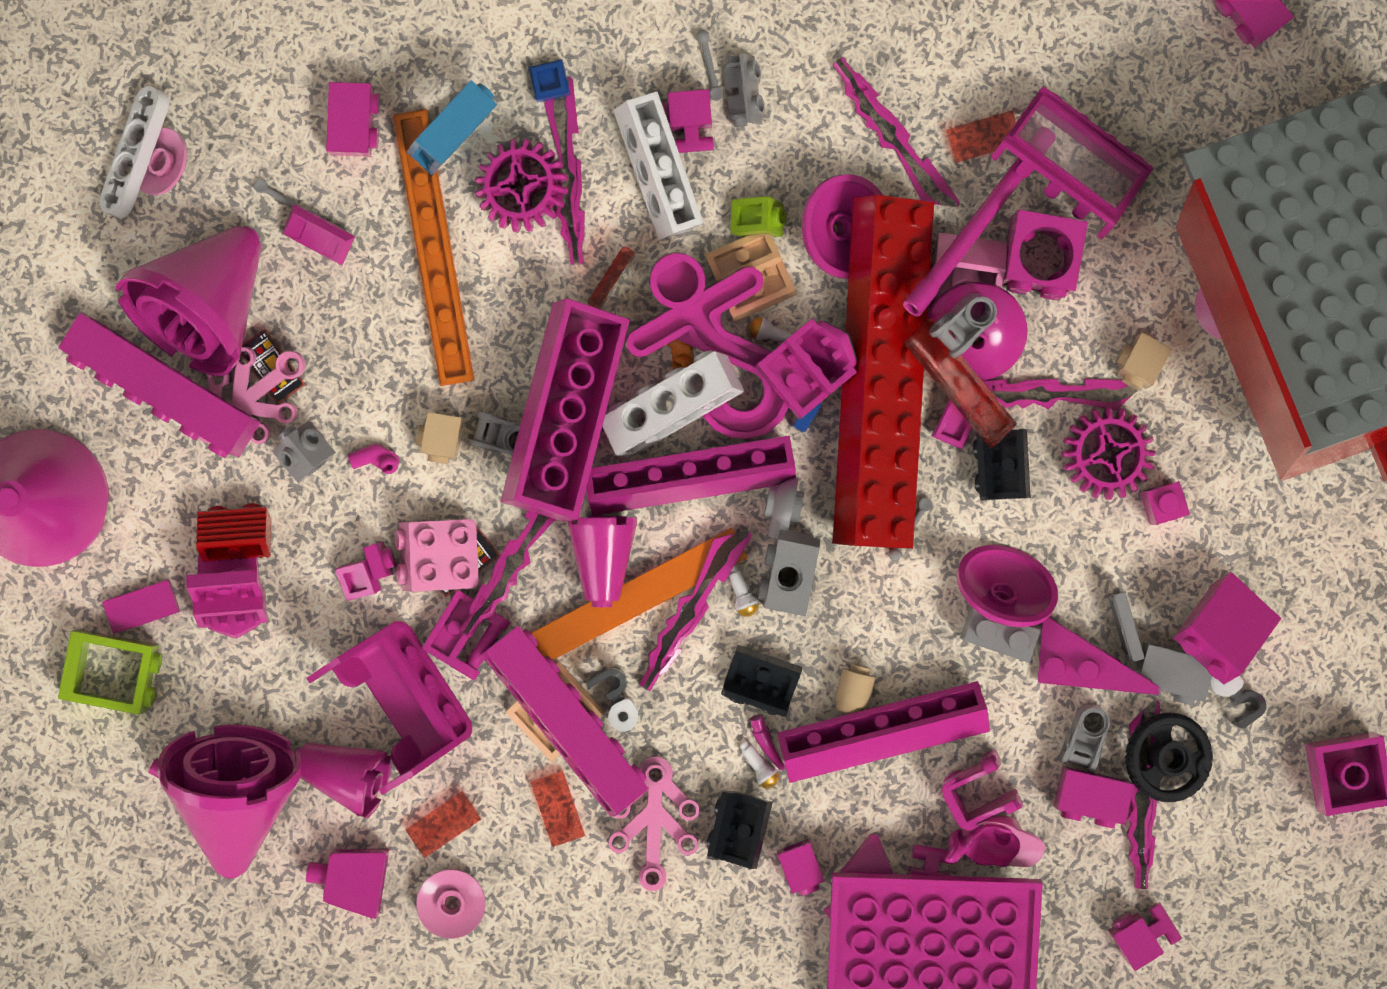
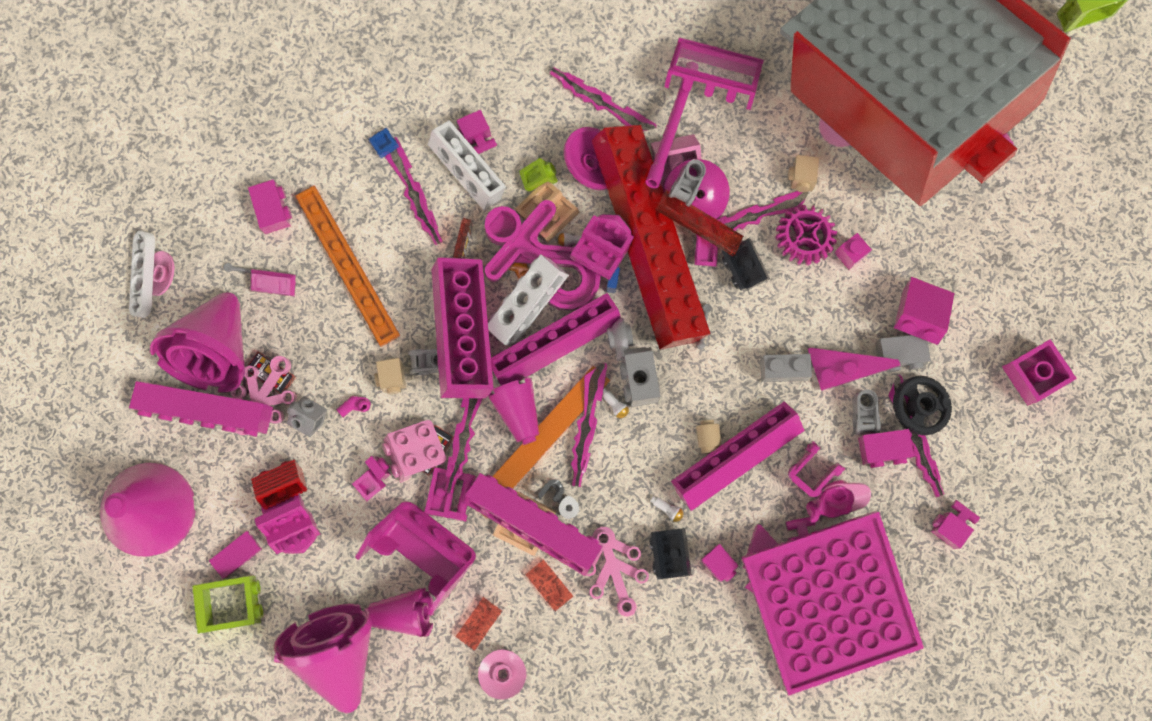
camera: 15 degrees left, 10 degrees down
dark pink torso [306,848,390,919] -> none
dark azure window [407,80,497,176] -> none
dark pink gear [475,139,568,233] -> none
light grey hinge [696,30,723,101] -> none
black bracket [721,645,803,717] -> none
light grey hinge [723,53,765,127] -> none
dark pink helmet [750,714,785,770] -> none
clear red tile [946,110,1020,164] -> none
dark pink dish [956,545,1058,627] -> none
dark pink brick [1002,210,1088,301] -> none
light grey tile [1108,591,1145,662] -> none
dark grey leg [1209,676,1267,728] -> none

